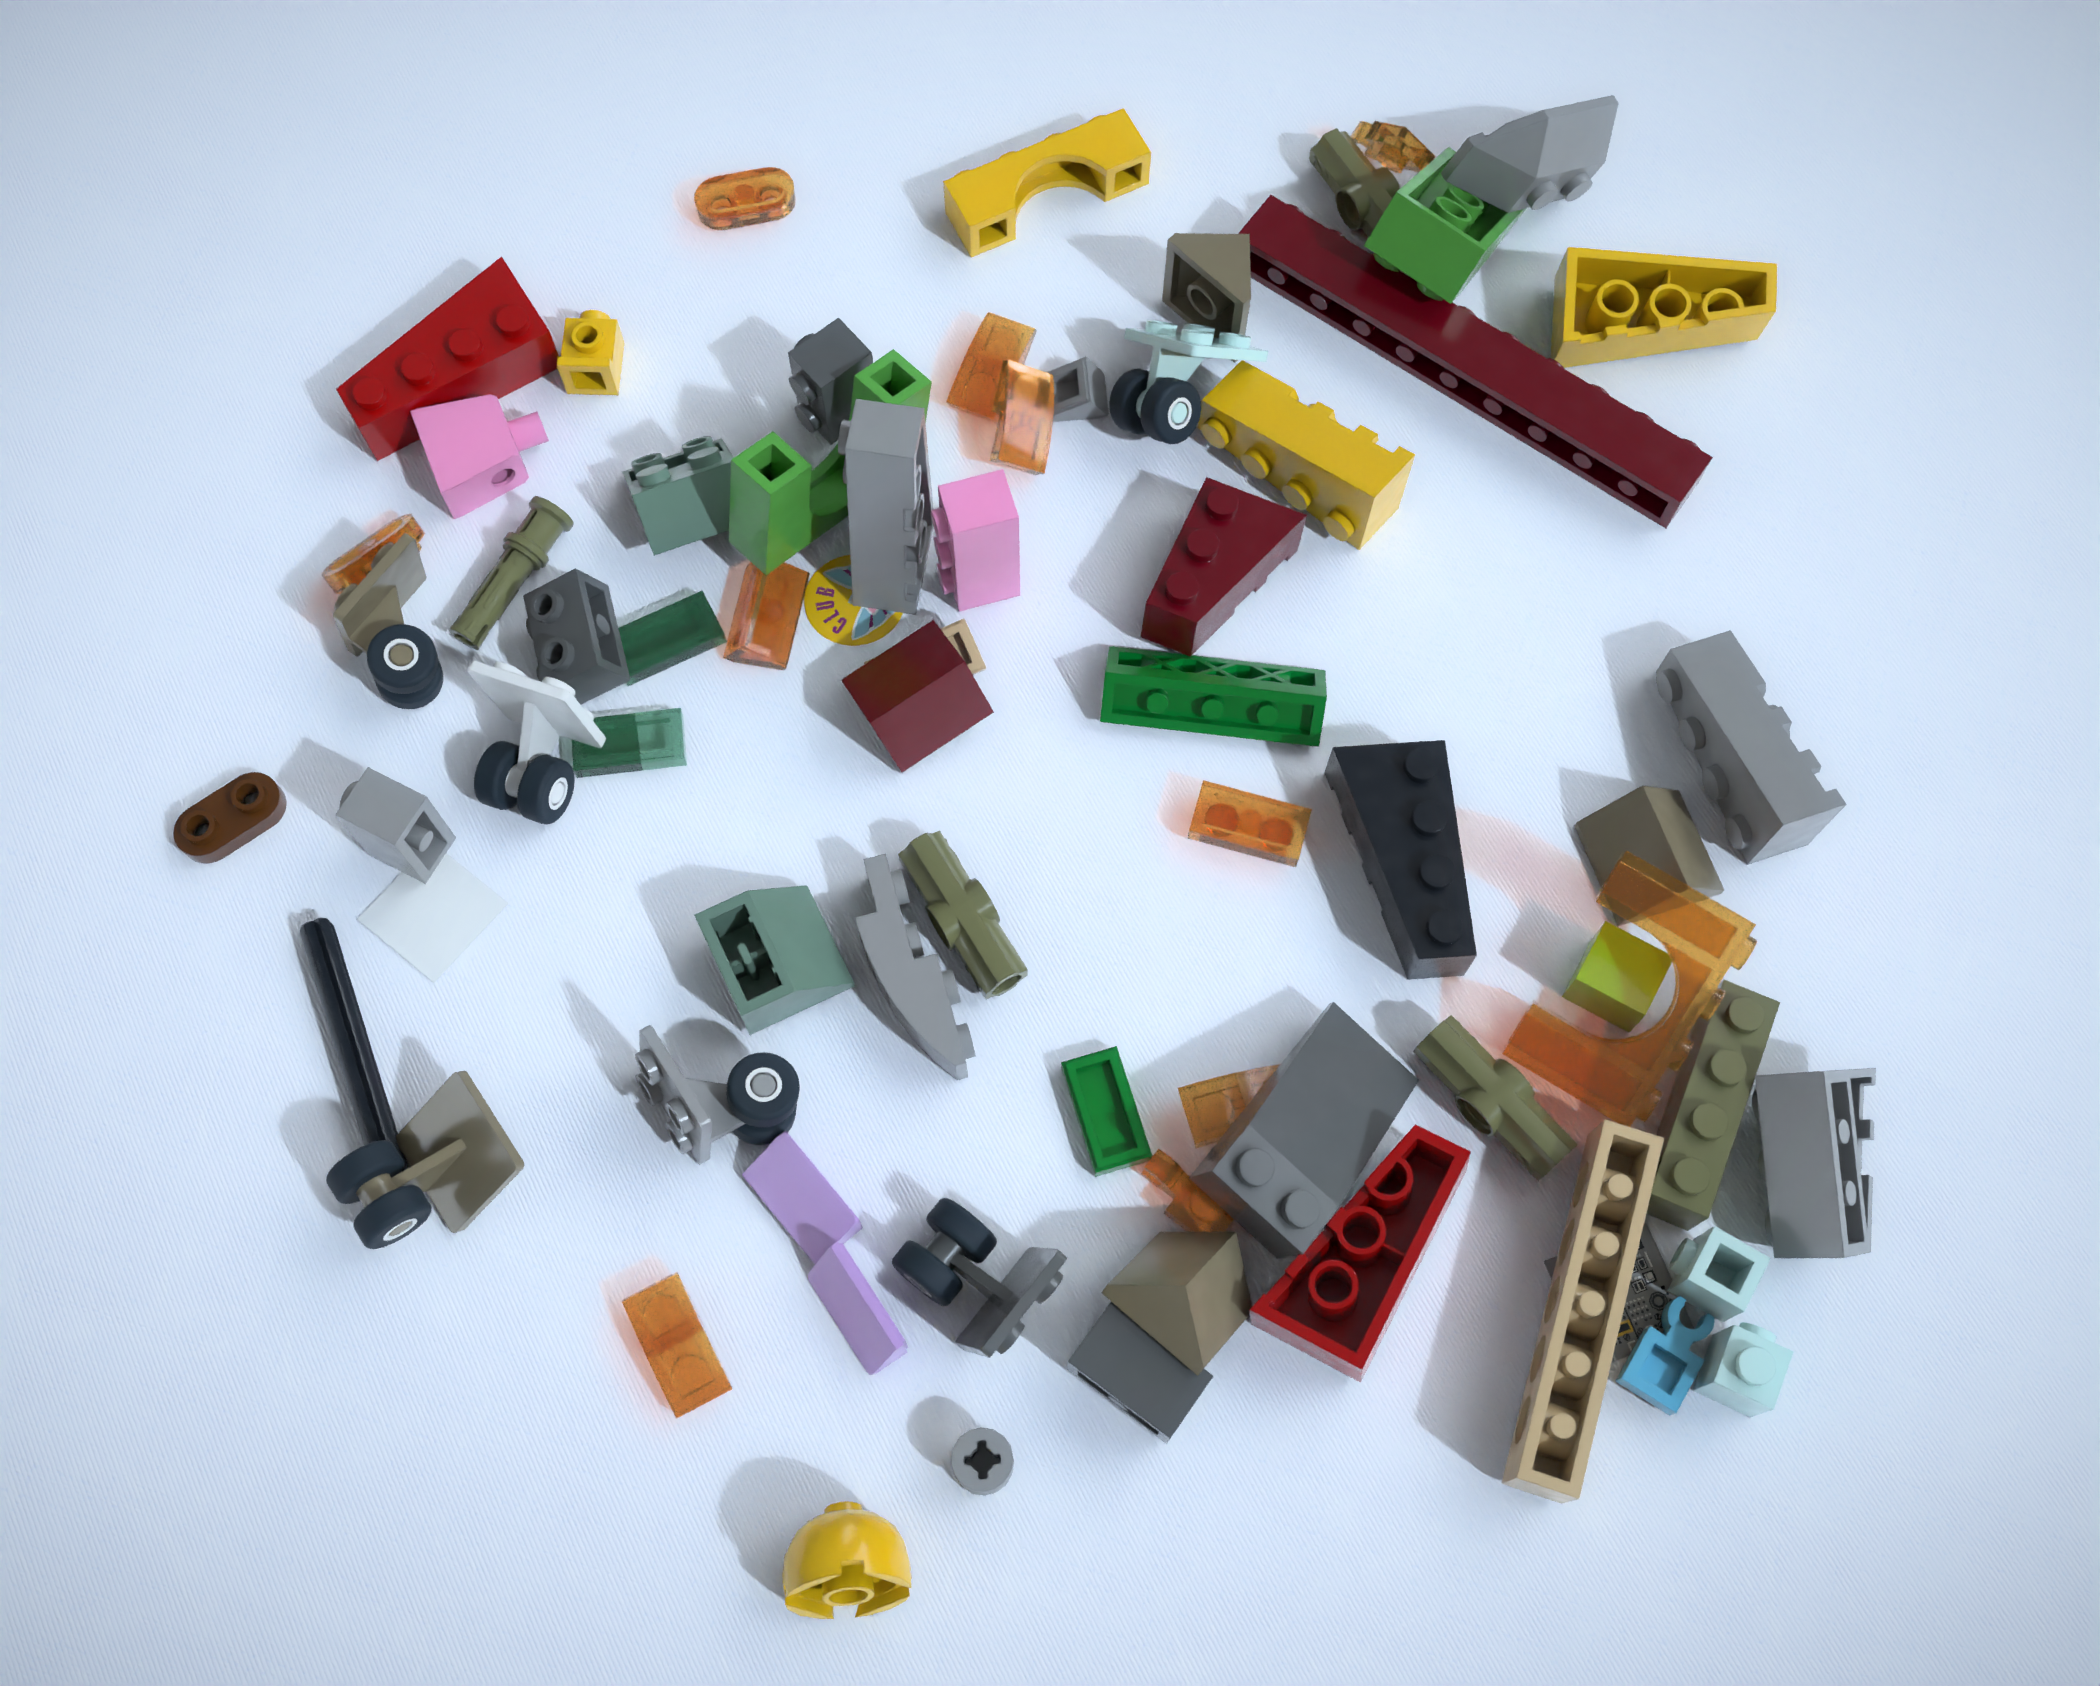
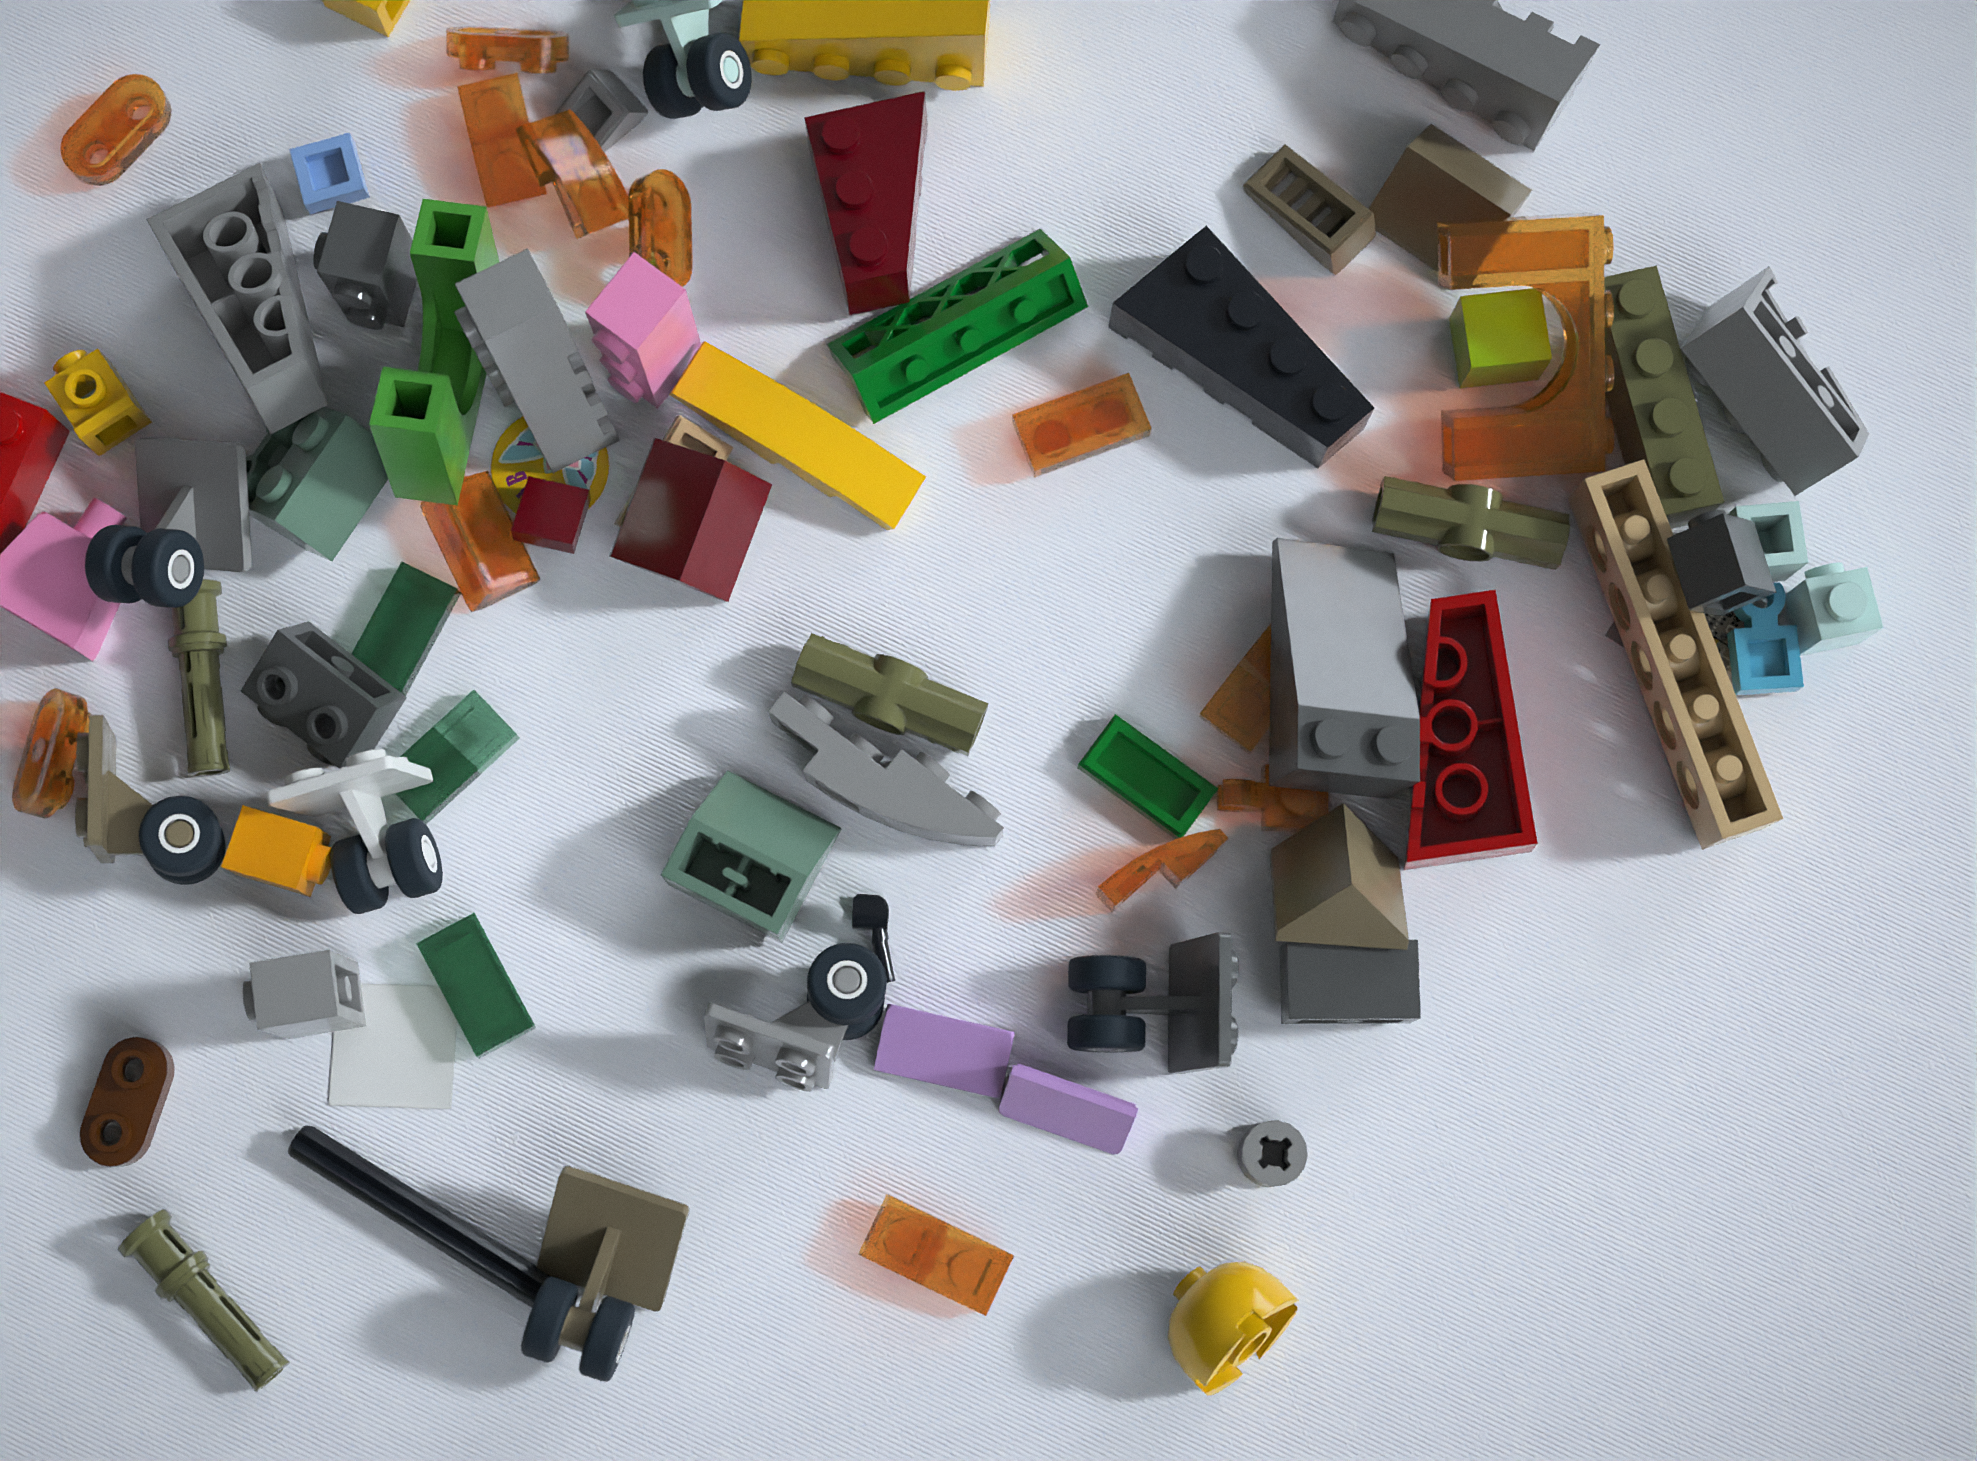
camera: 40 degrees left, 10 degrees up
none -> light grey plate [85,437,252,608]
none -> olive pin [118,1209,290,1392]
none -> light grey wedge [146,163,328,434]
none -> light orange brick [221,805,332,897]
none -> light blue plate [289,133,370,214]
none -> clear green tile [416,912,536,1059]
none -> clear orange plate [446,26,569,73]
none -> dark red tile [511,476,591,554]
none -> clear orange plate [628,169,693,287]
none -> yellow slope [669,341,926,530]
none -> black hand [852,894,895,983]
none -> clear orange slope [1095,829,1229,913]
none -> dark tan slope [1242,144,1376,275]
none -> dark grey brick [1667,510,1776,616]

